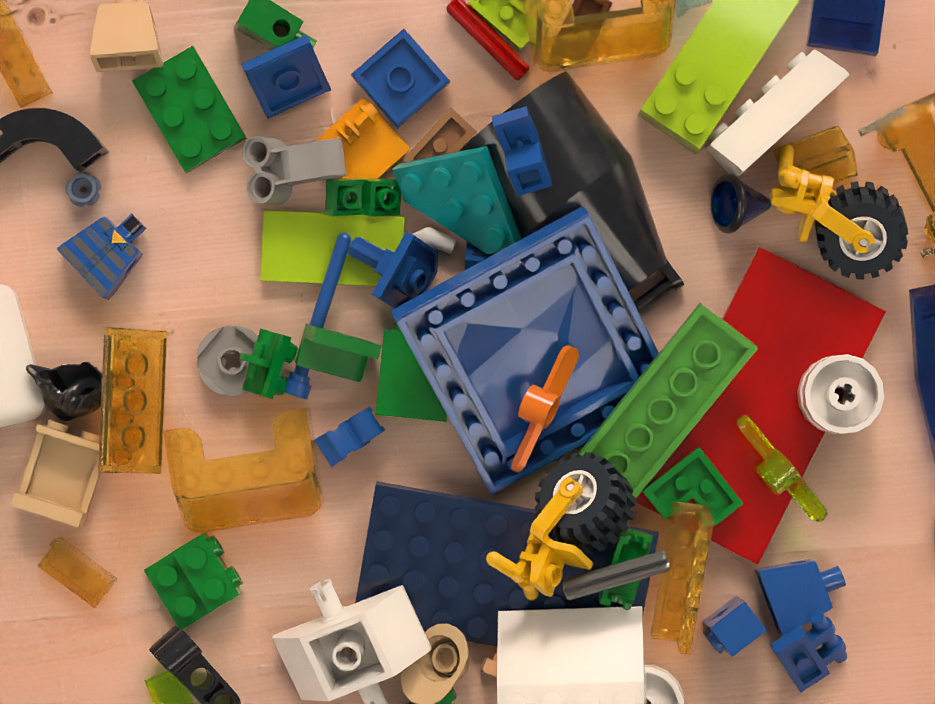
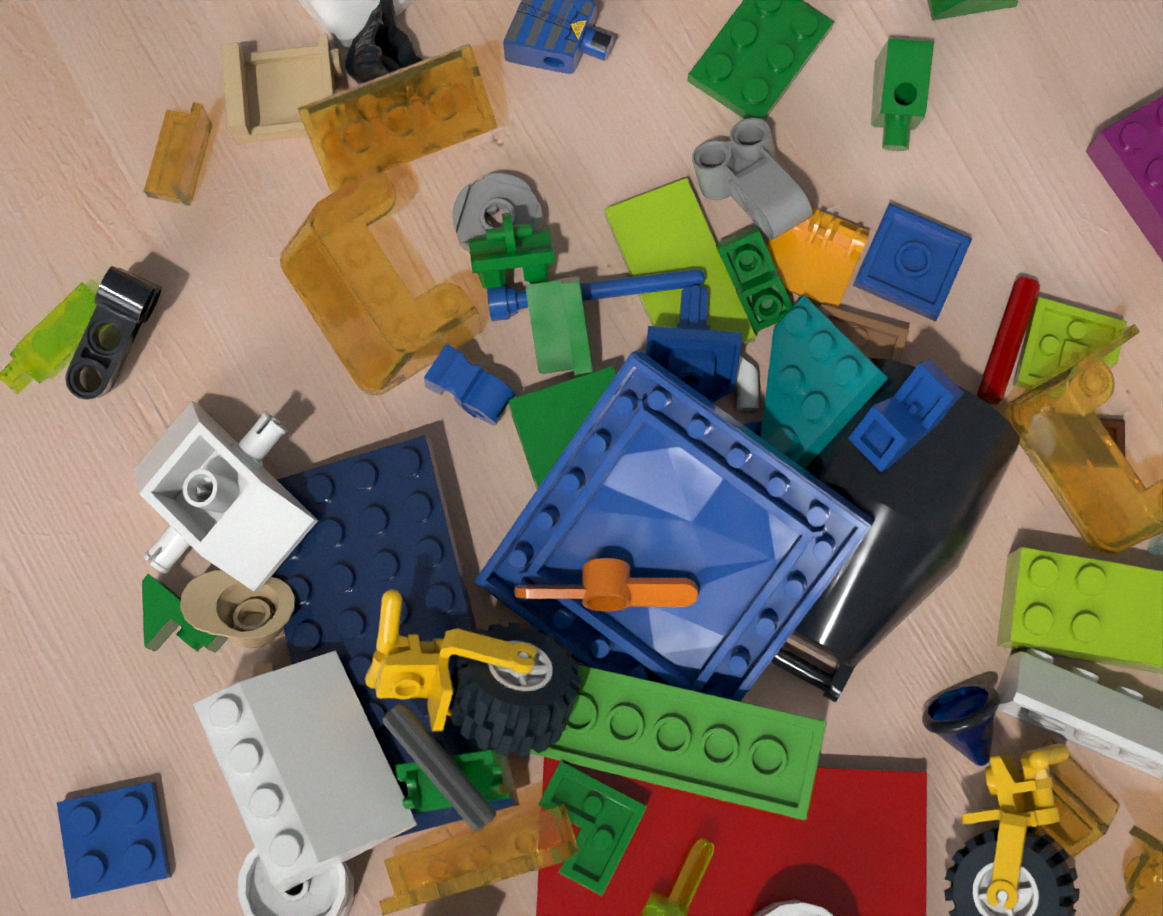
camera: 65 degrees right, 10 degrees down
green plate [144,532,243,629] -> none
blue plate [241,35,331,119] -> none

